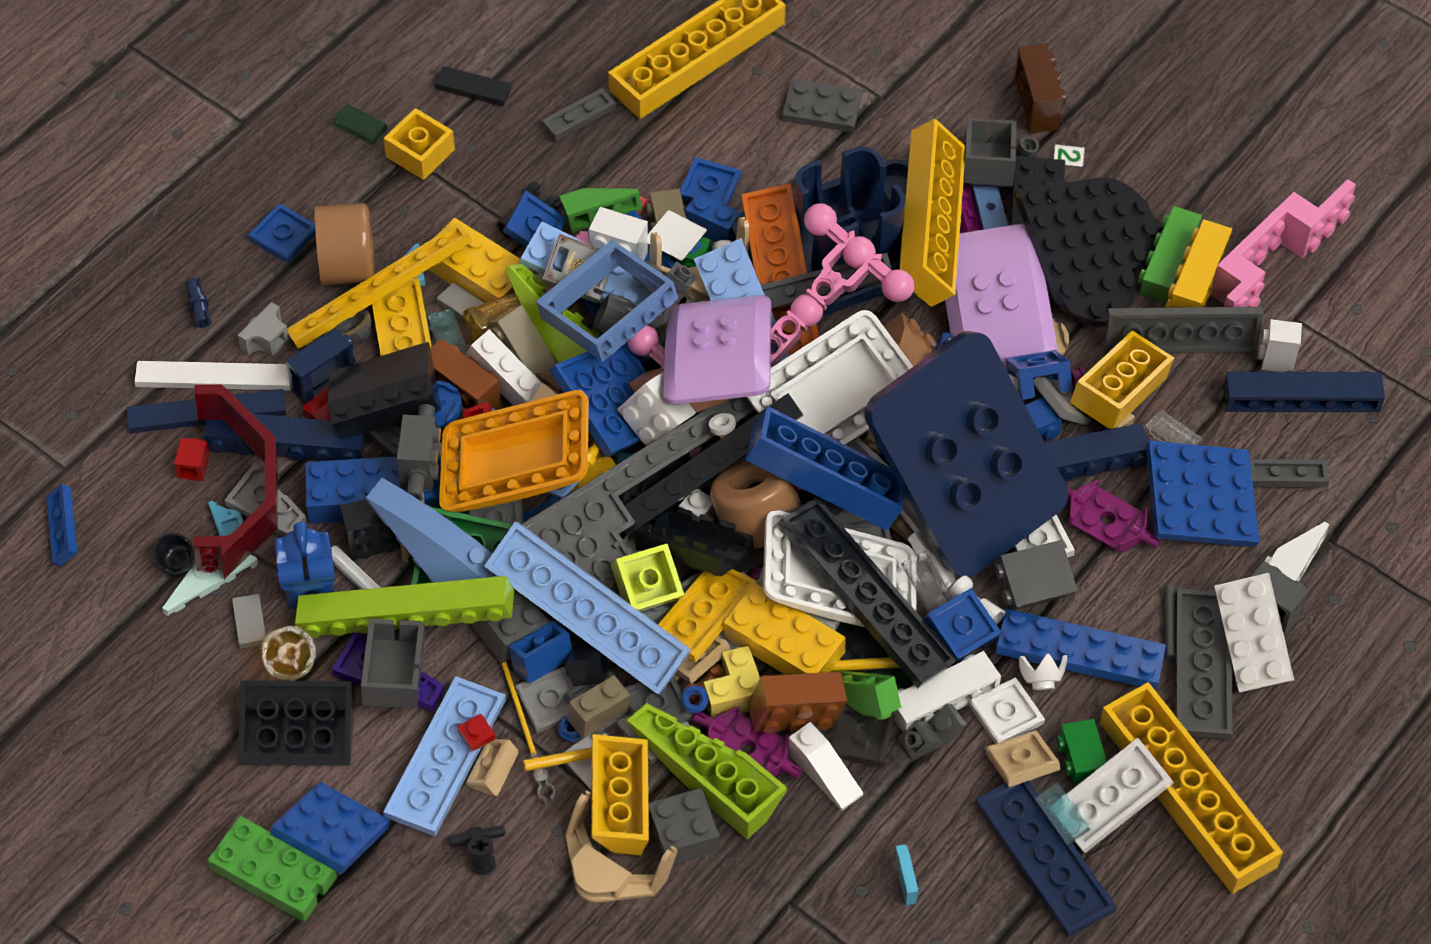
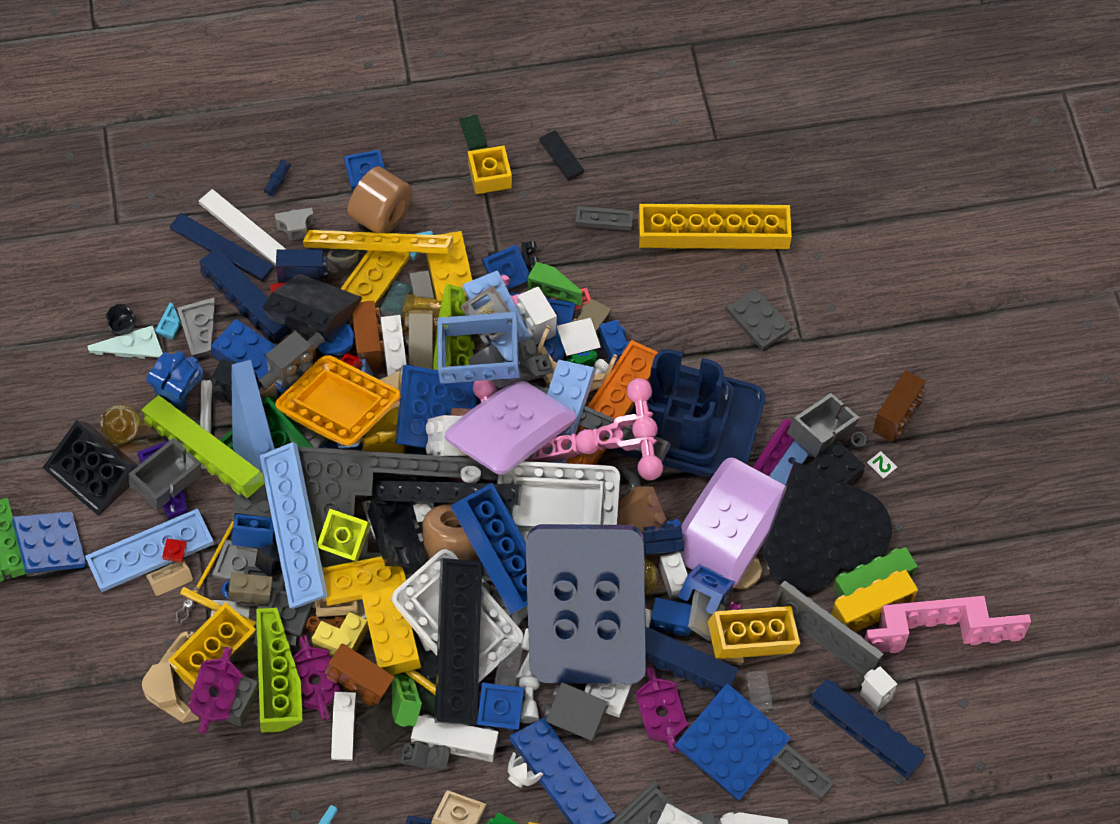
camera: 40 degrees right, 5 degrees up
blue plate [46,484,77,566] -> none
red brick [174,438,210,481] -> none
dark red panel [193,384,278,579] -> none
light grey tile [232,594,267,649] -> none
black piece [448,825,506,875] -> none
blue plate [680,157,742,206] -> none
blue plate [681,685,708,713] -> none
yellow brick [900,118,966,307] -> none
white tile [968,677,1045,744] -> none
none -> magenta plate [188,647,243,735]

